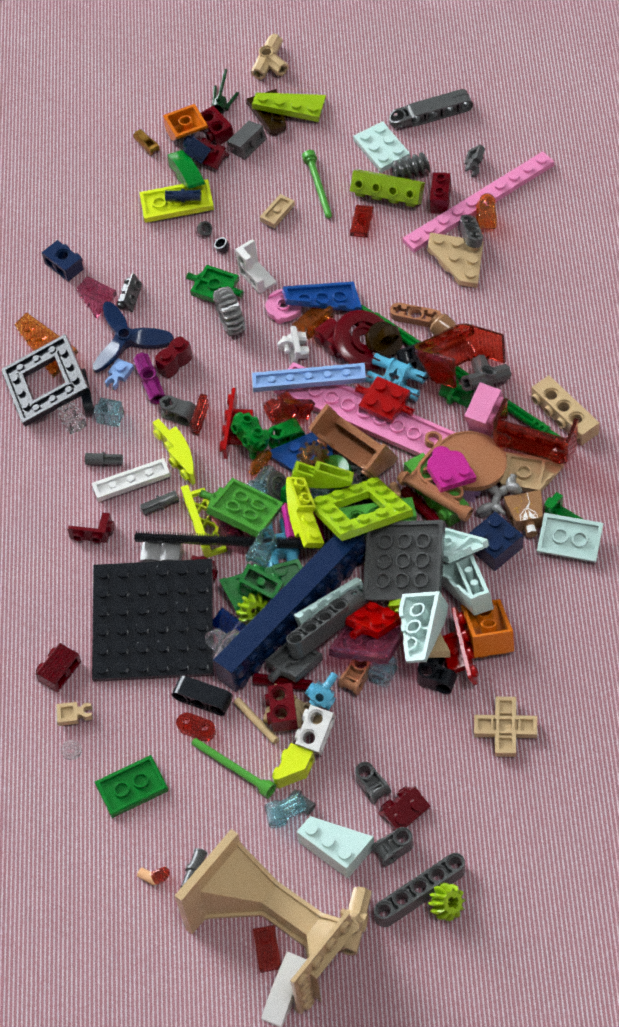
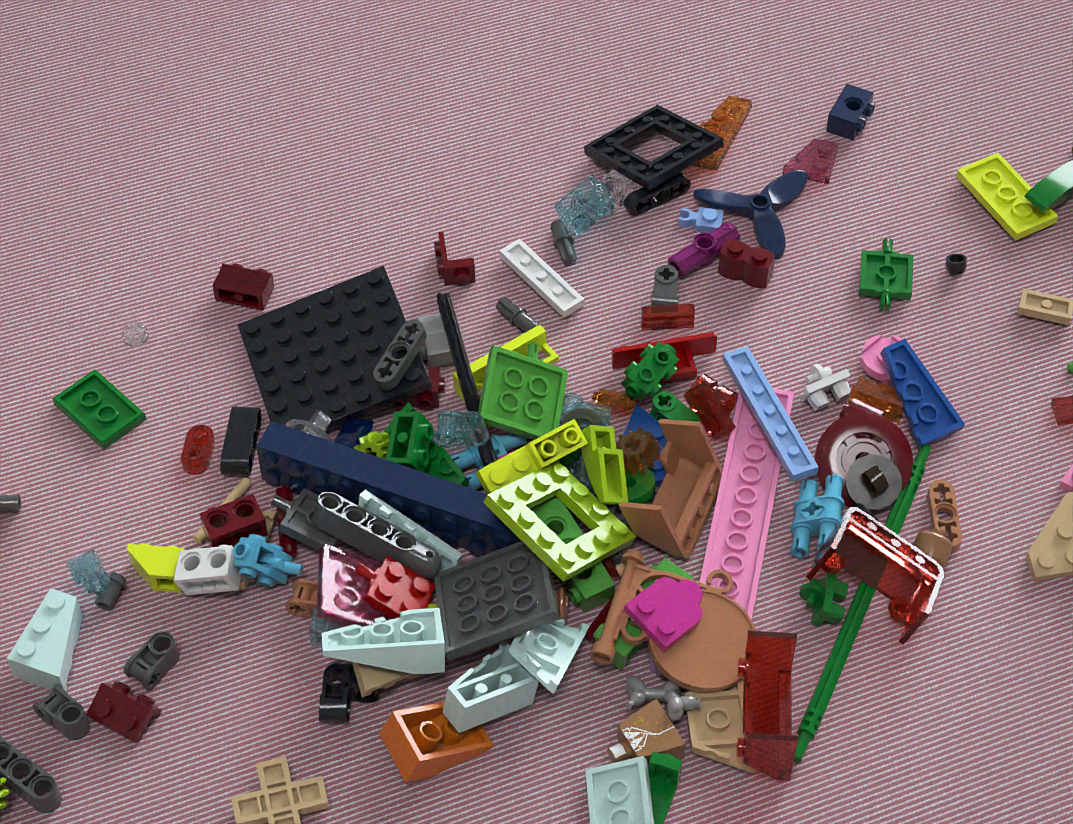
camera: 65 degrees right, 5 degrees down
tan plate [57,702,93,726] -> none
clear light blue brick [93,397,124,427] -> none
dark grey hinge [117,273,142,312] -> none
neon yellow slope [152,418,196,485] -> none
dark blue pin [165,189,202,203] -> none
bright green piece [191,738,276,798] -> none
dark grey hinge [197,221,212,236] -> none
light grey gear [213,286,245,336] -> none
white panel [235,239,276,294] -> none
red plate [355,376,415,423] -> none
red bracket [442,607,479,685] -> none
dark grey piece [460,355,512,392] -> none
bright pink brick [464,382,506,436] -> none
dark blue brick [468,511,523,571] -> none
tan brick [531,375,600,446] -> none
none -> dark grey beam [373,320,427,390]
none -> clear light blue brick [554,174,617,236]

